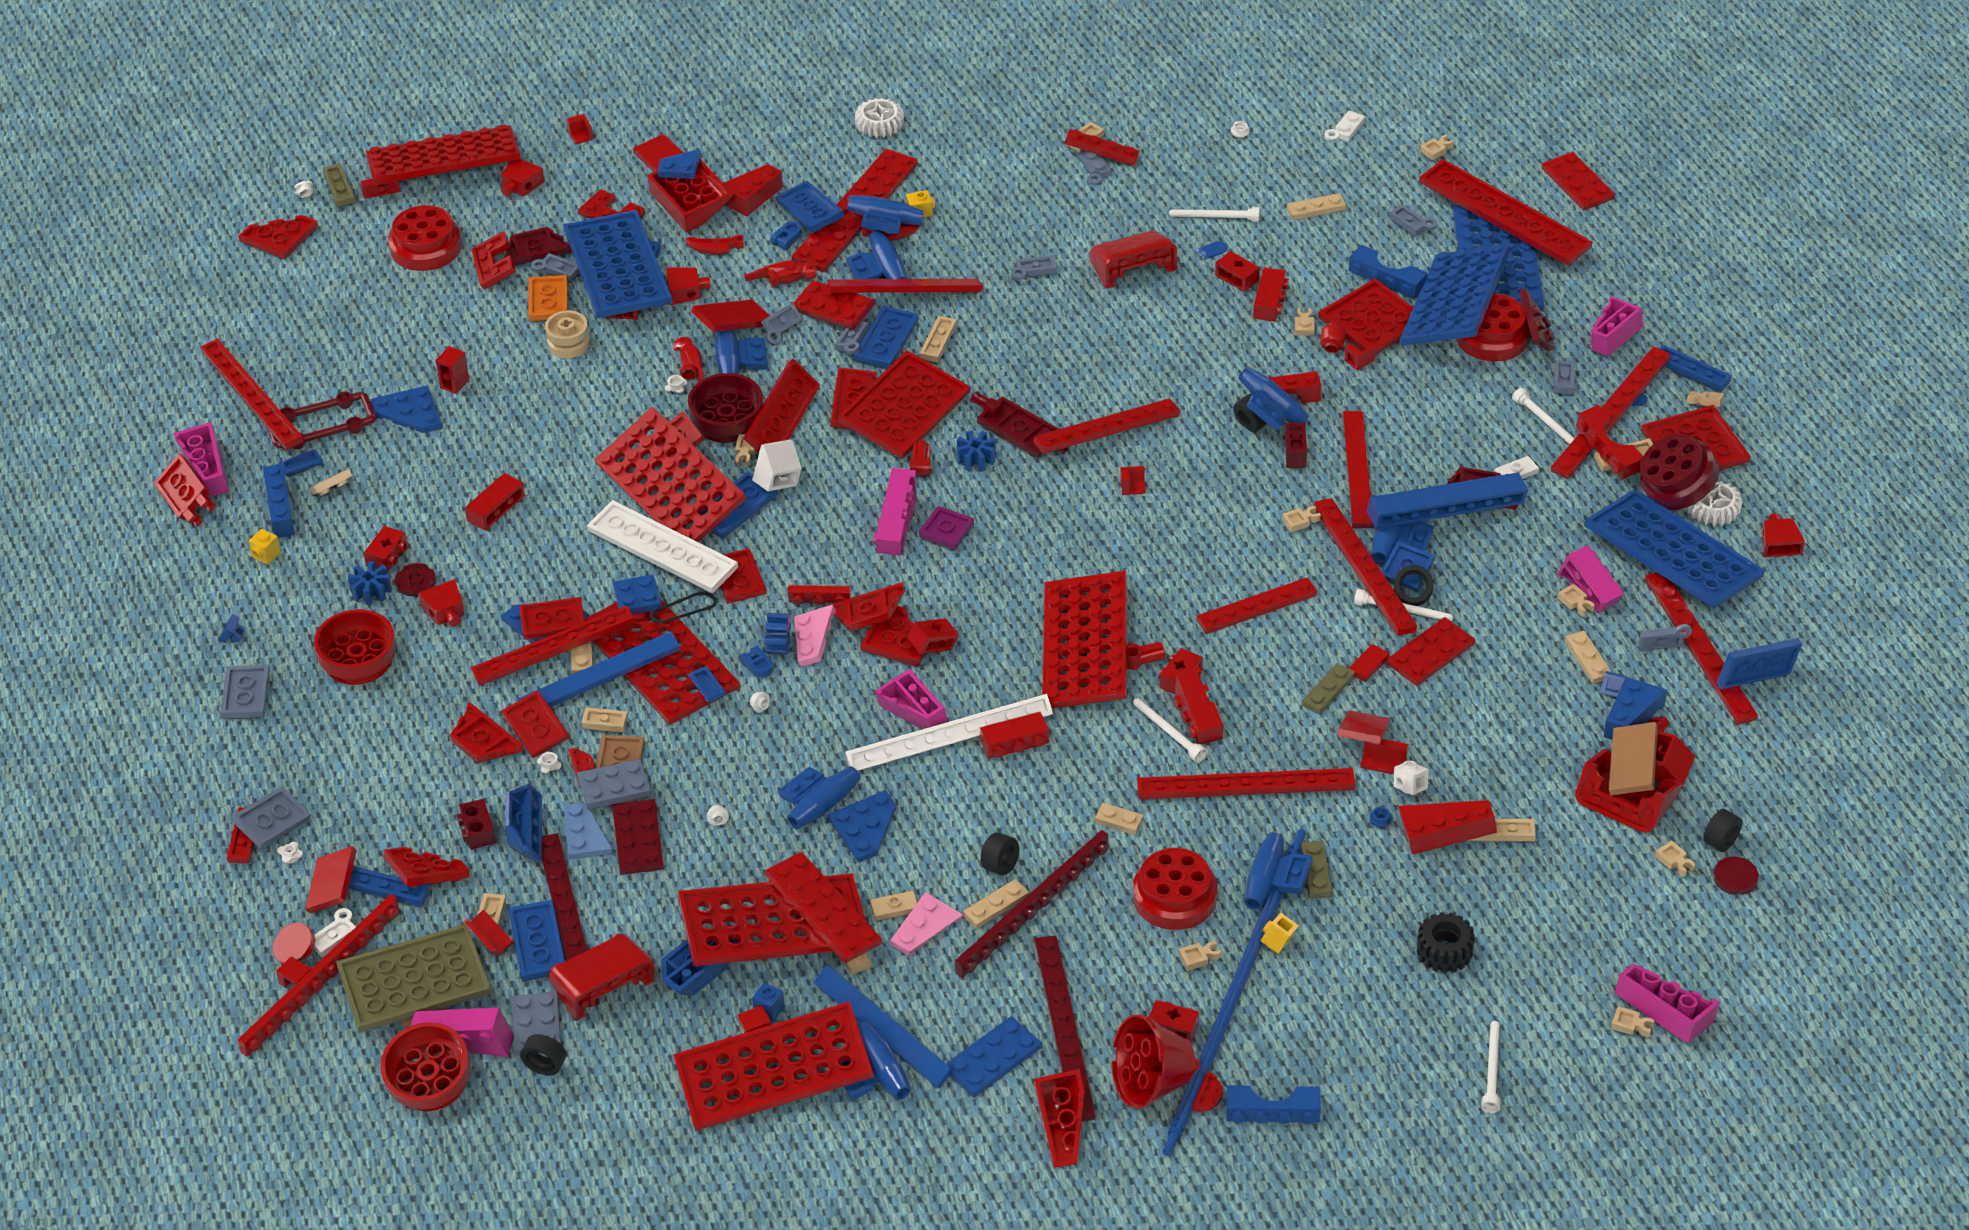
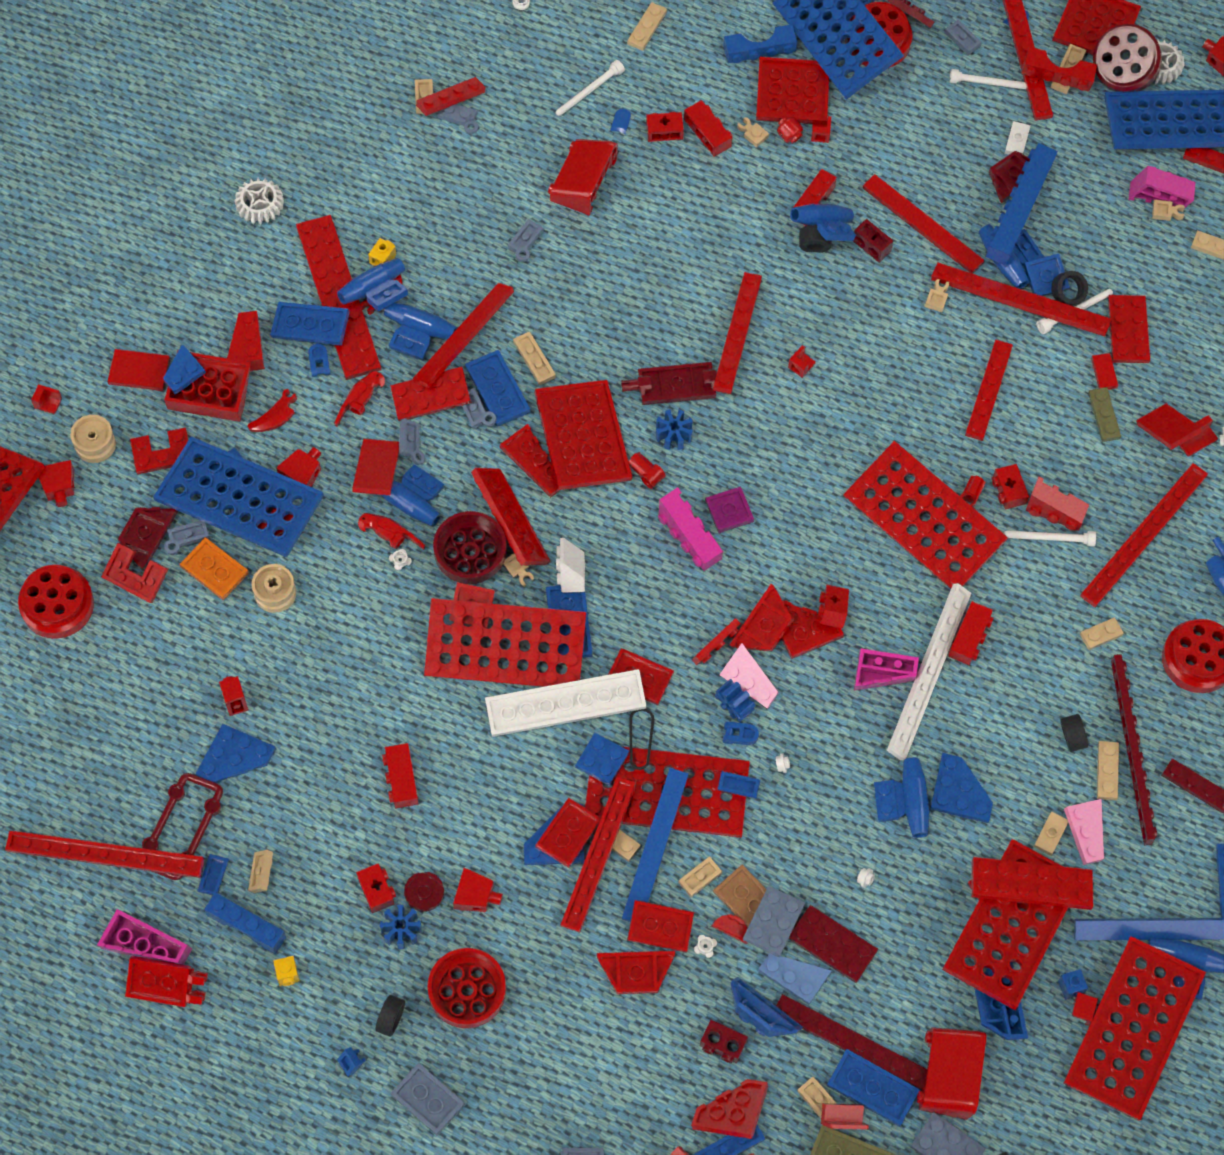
camera: 50 degrees left, 20 degrees up
none -> tan wheel [70,415,116,463]
none -> black tyre [375,995,405,1037]

